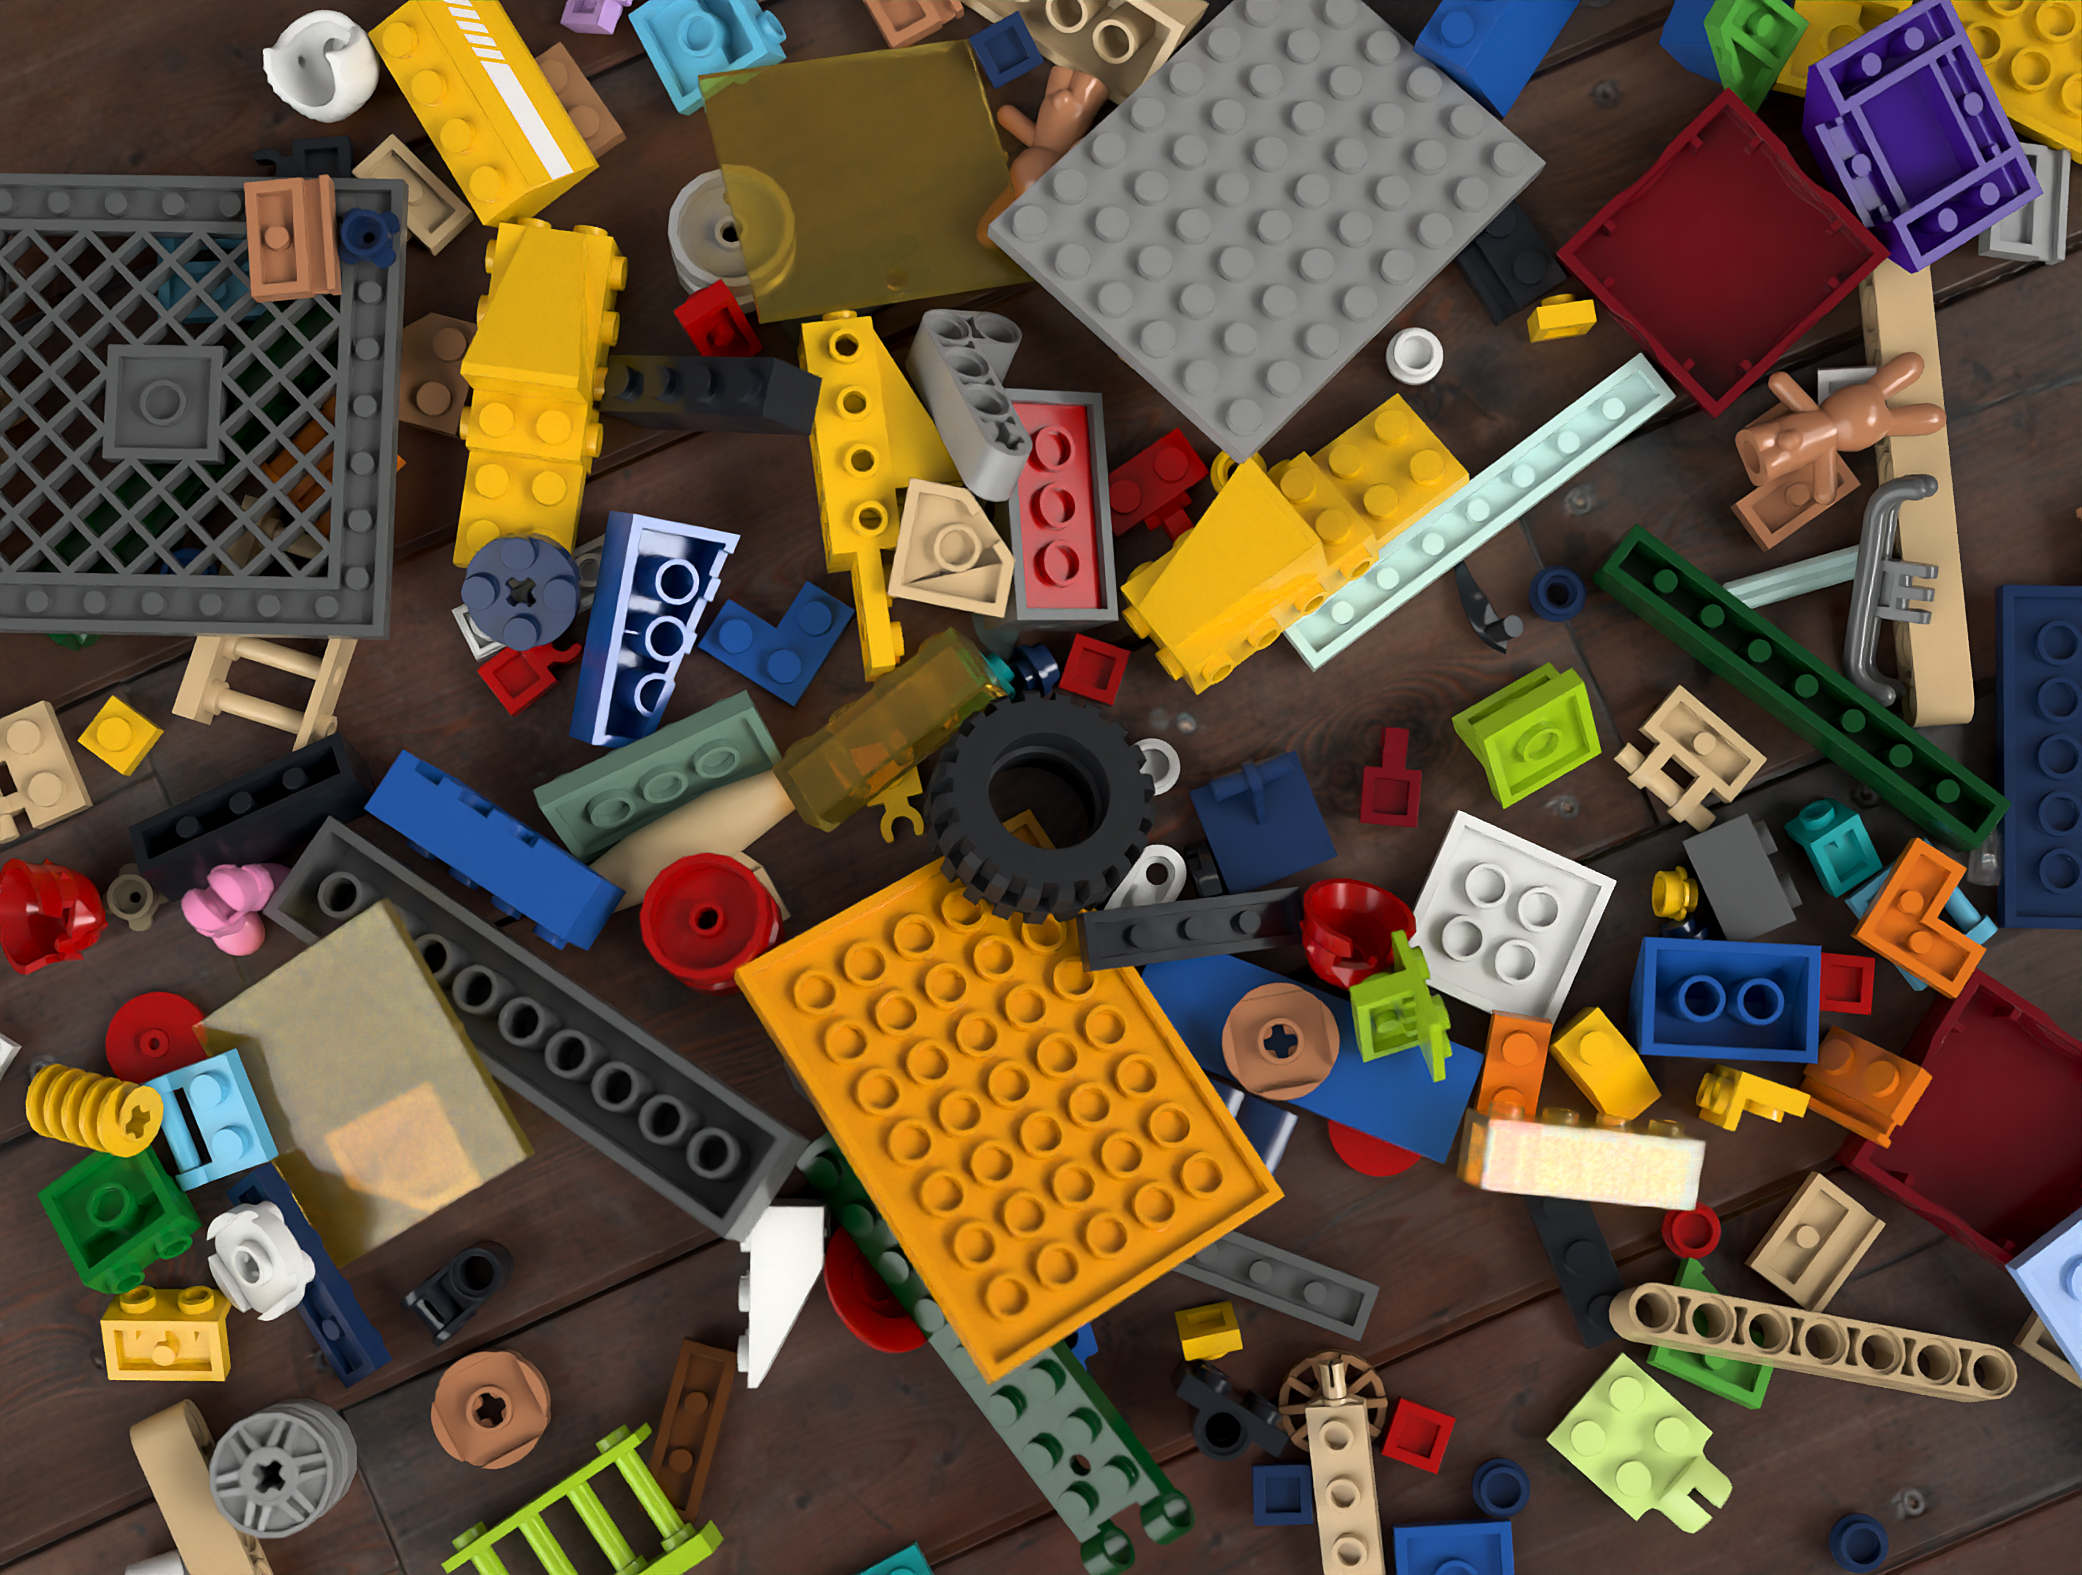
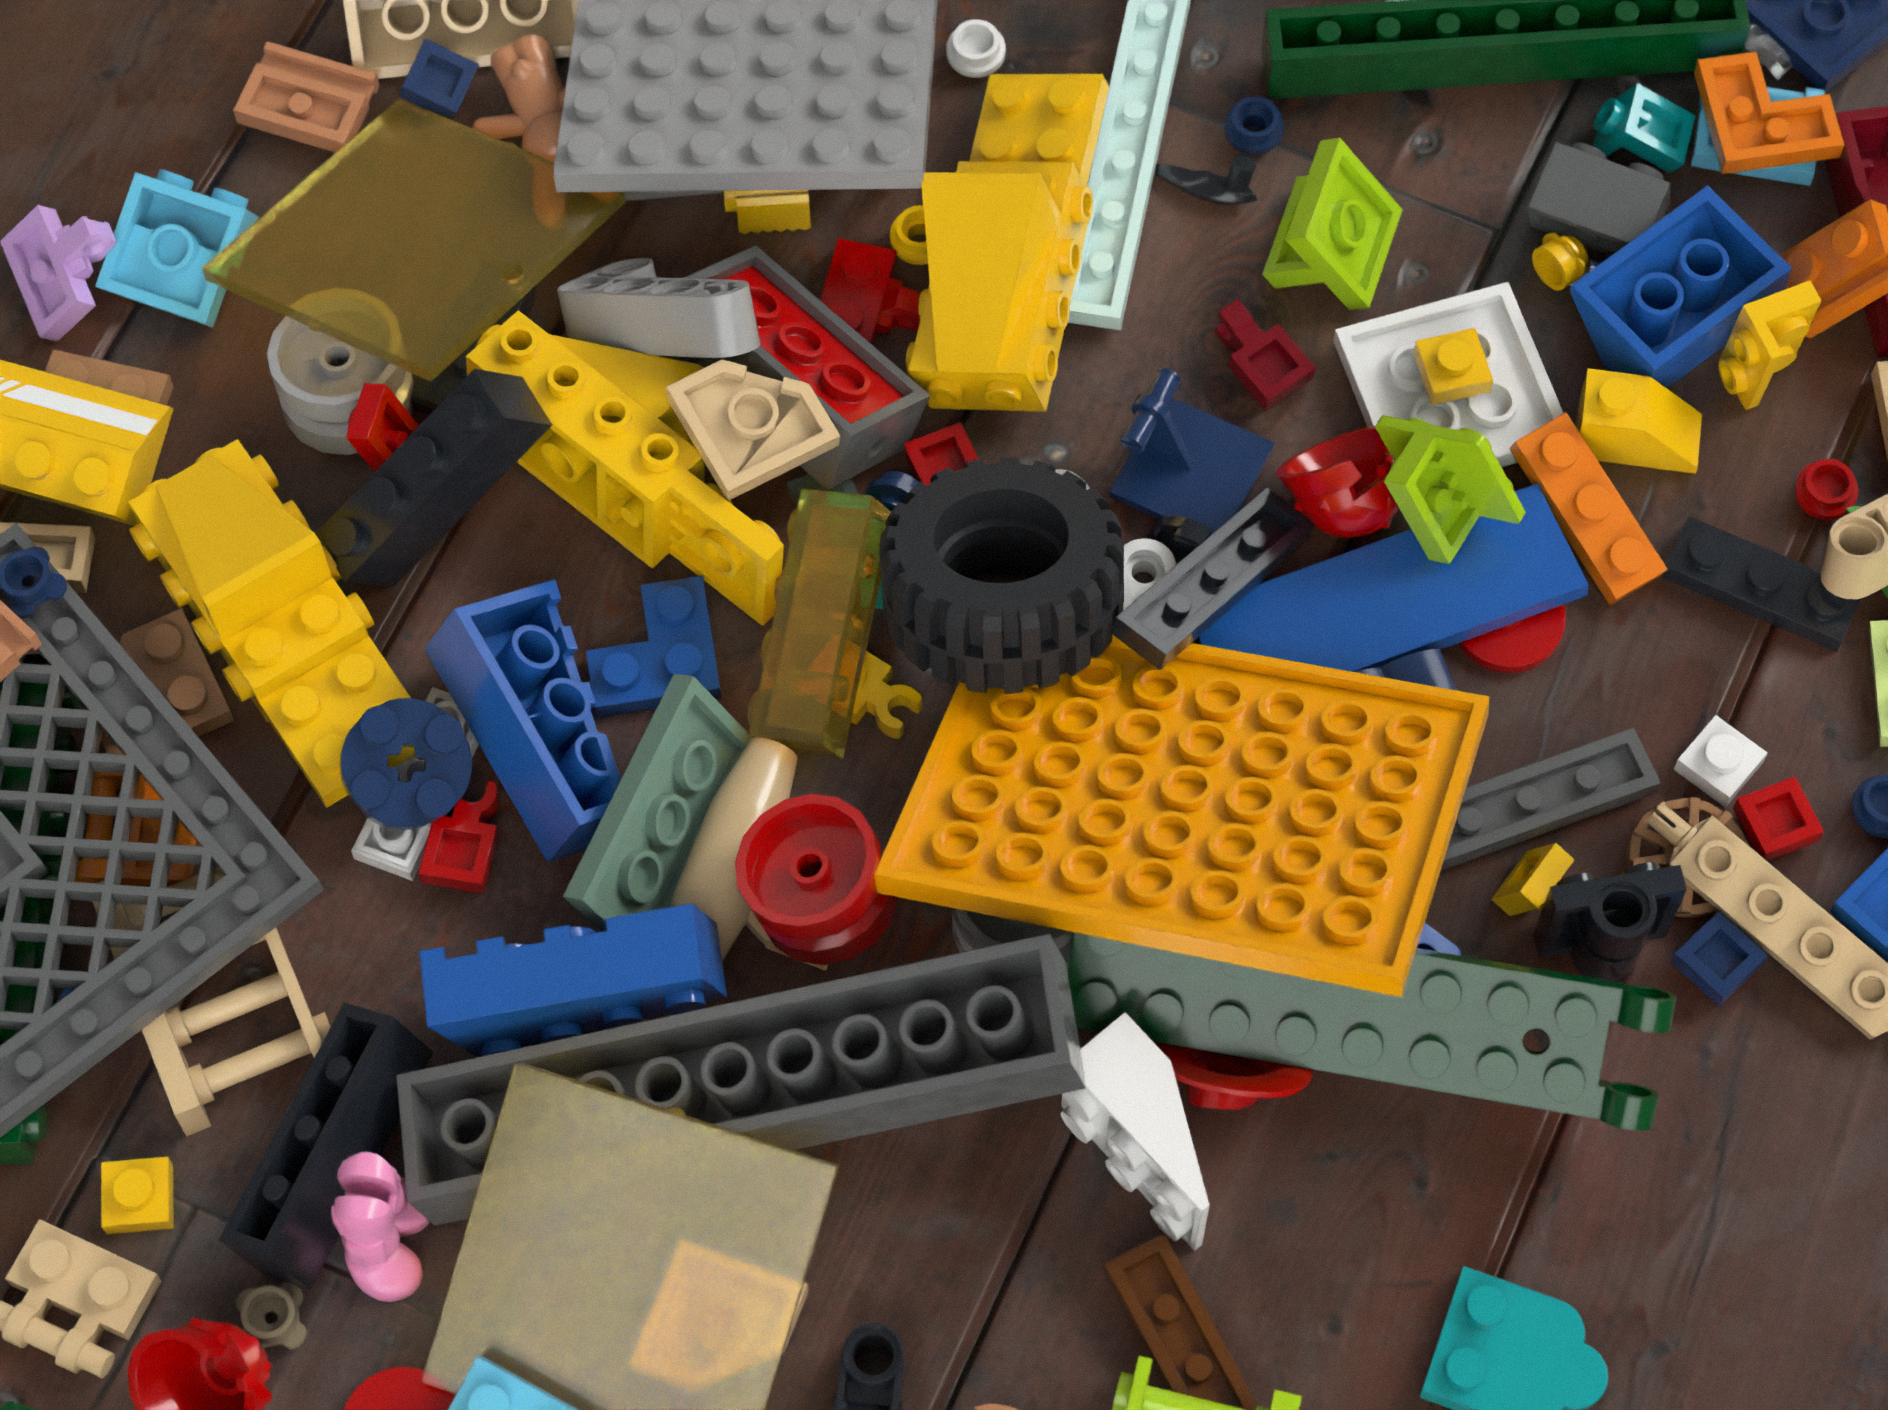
camera: 40 degrees left, 20 degrees down
nougat plate [1222,983,1339,1101] -> none
clear yellow brick [1457,1101,1705,1211] -> none
tan plate [1613,684,1767,833] -> none
red plate [1819,952,1875,1015] -> none
none -> yellow plate [1413,328,1493,405]
none -> white plate [1674,715,1767,808]

